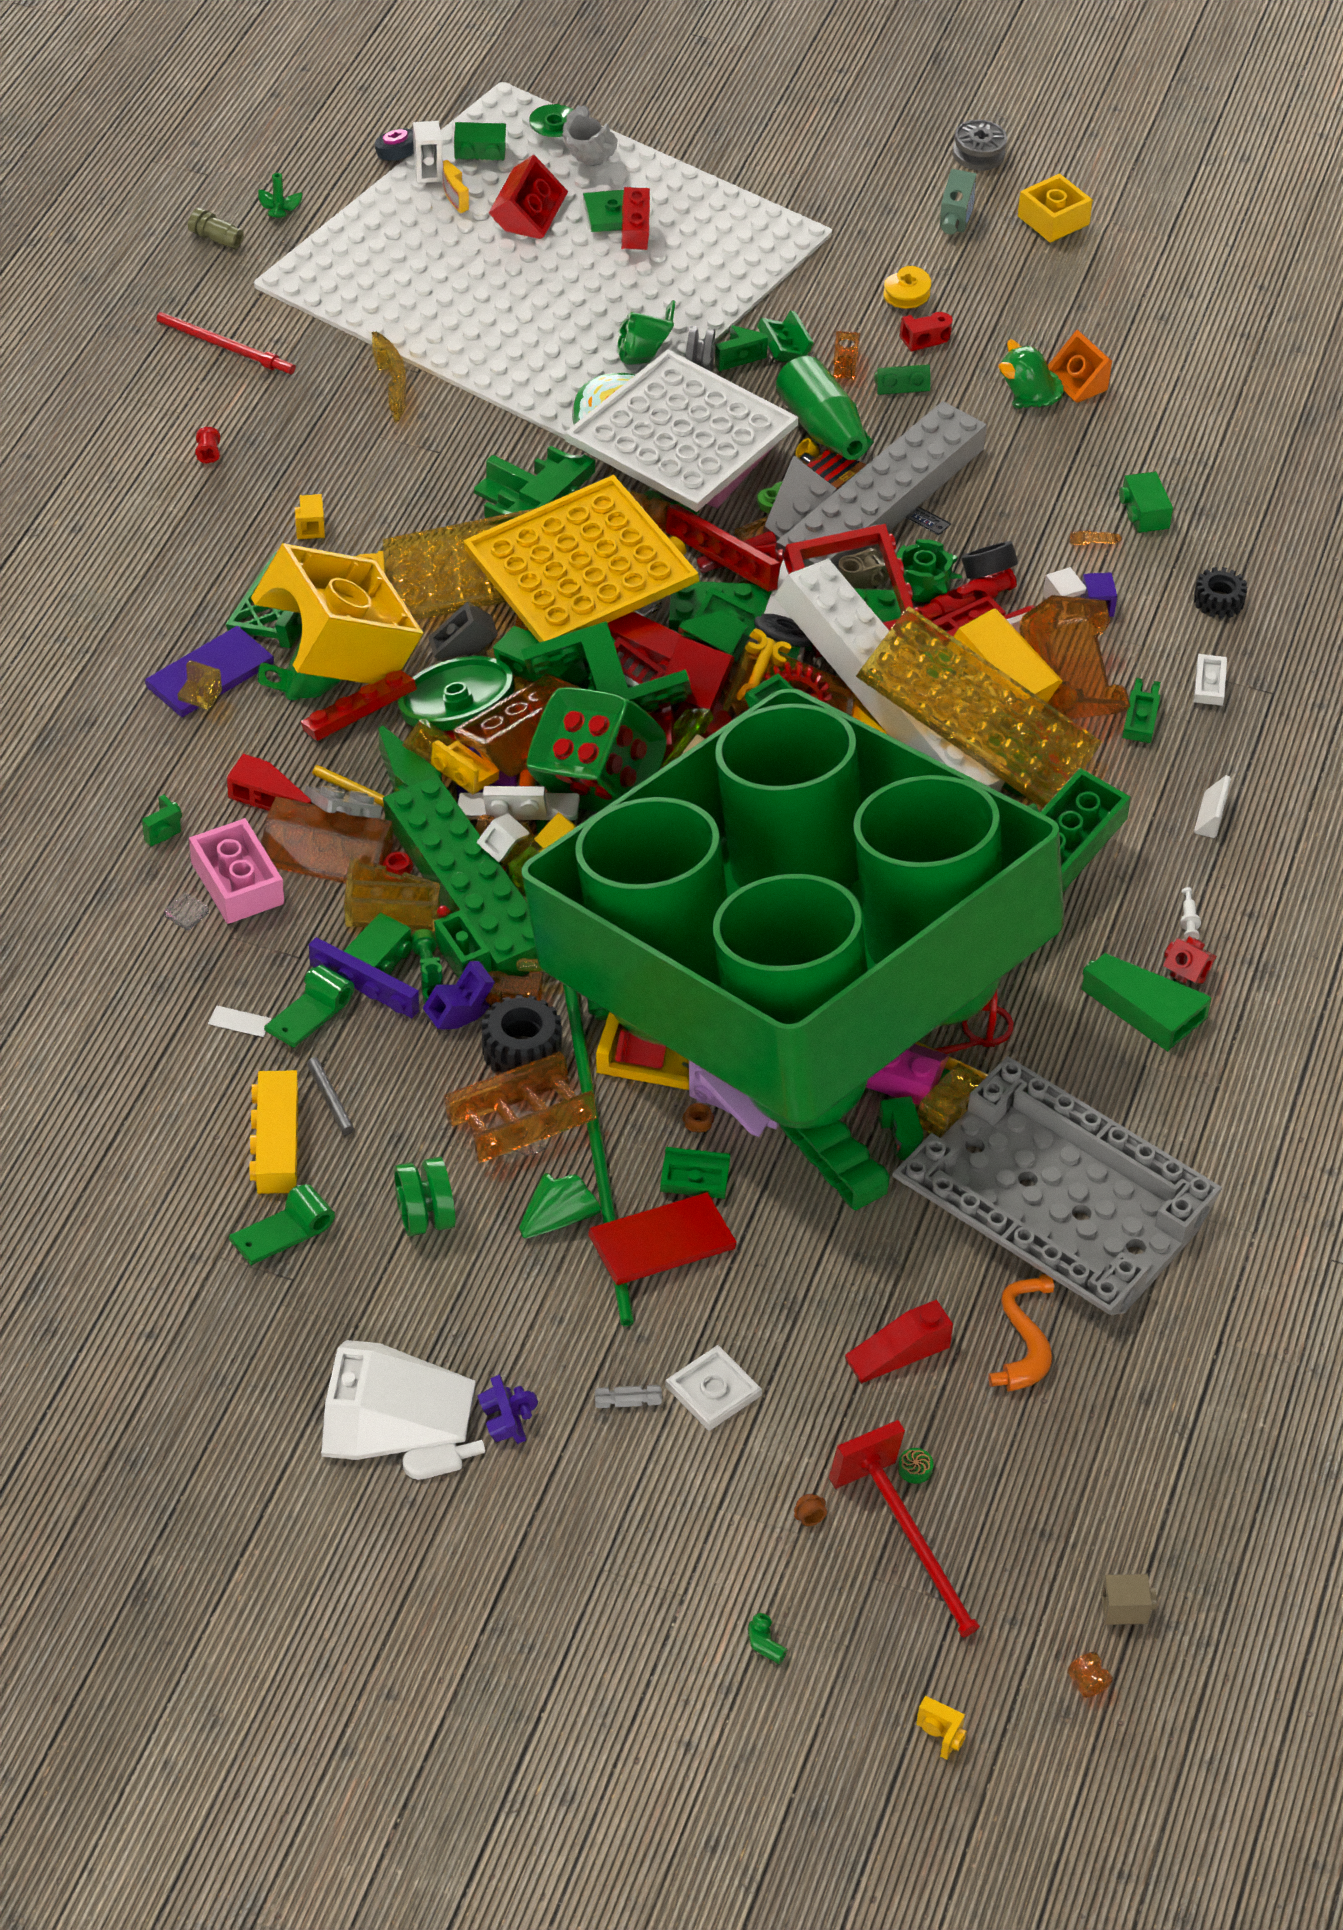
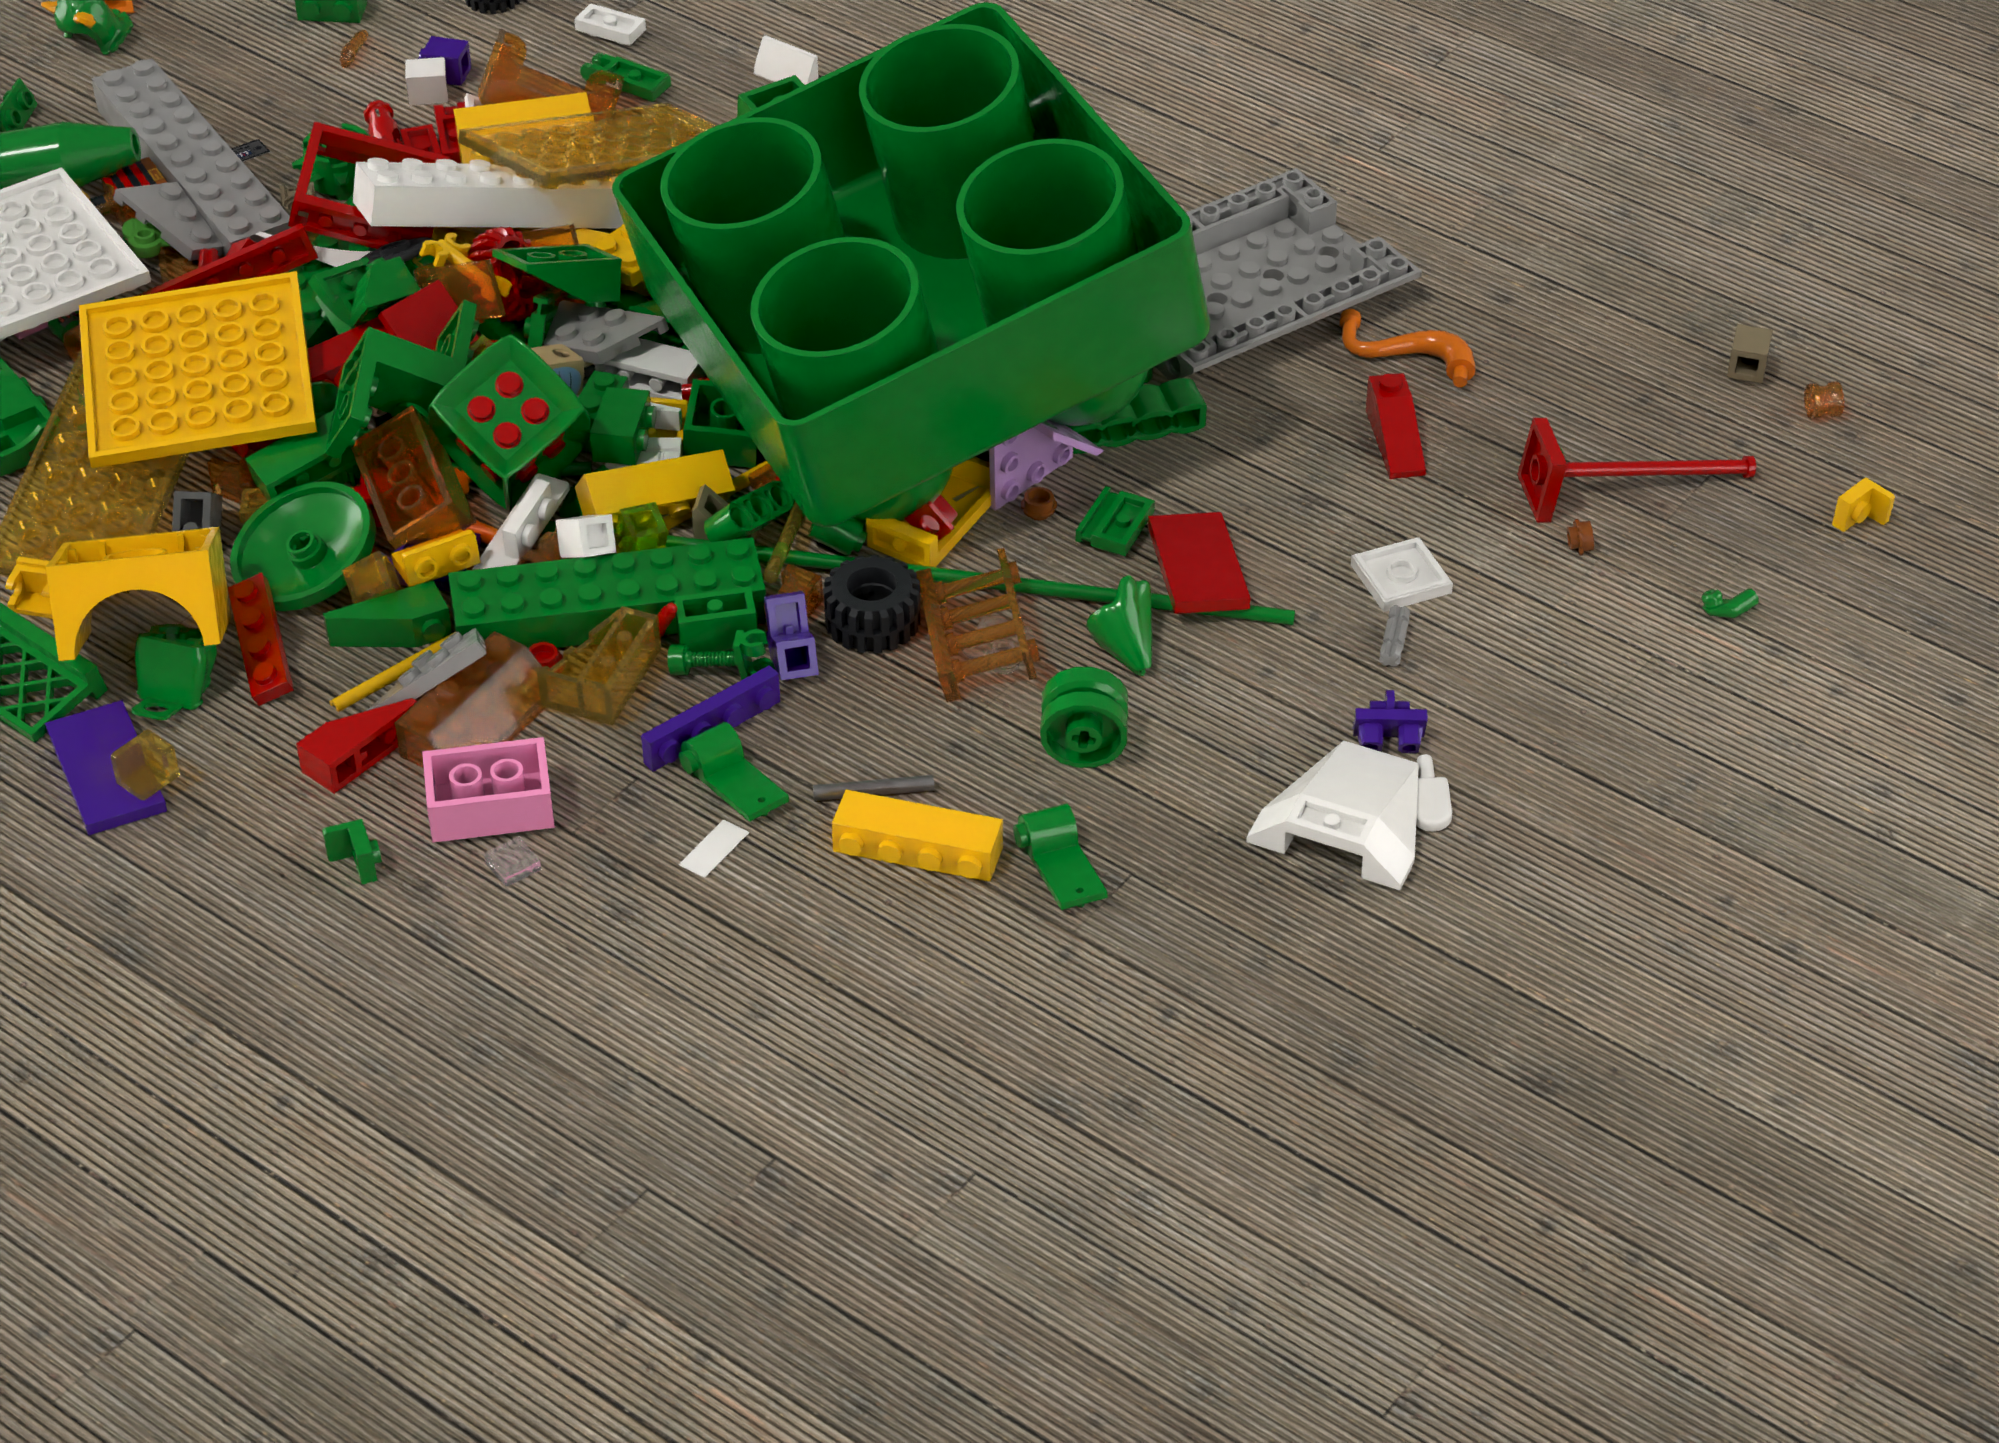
camera: 70 degrees left, 5 degrees down
green brick [344,912,412,975] -> none
black tyre [961,541,1018,579] -> none

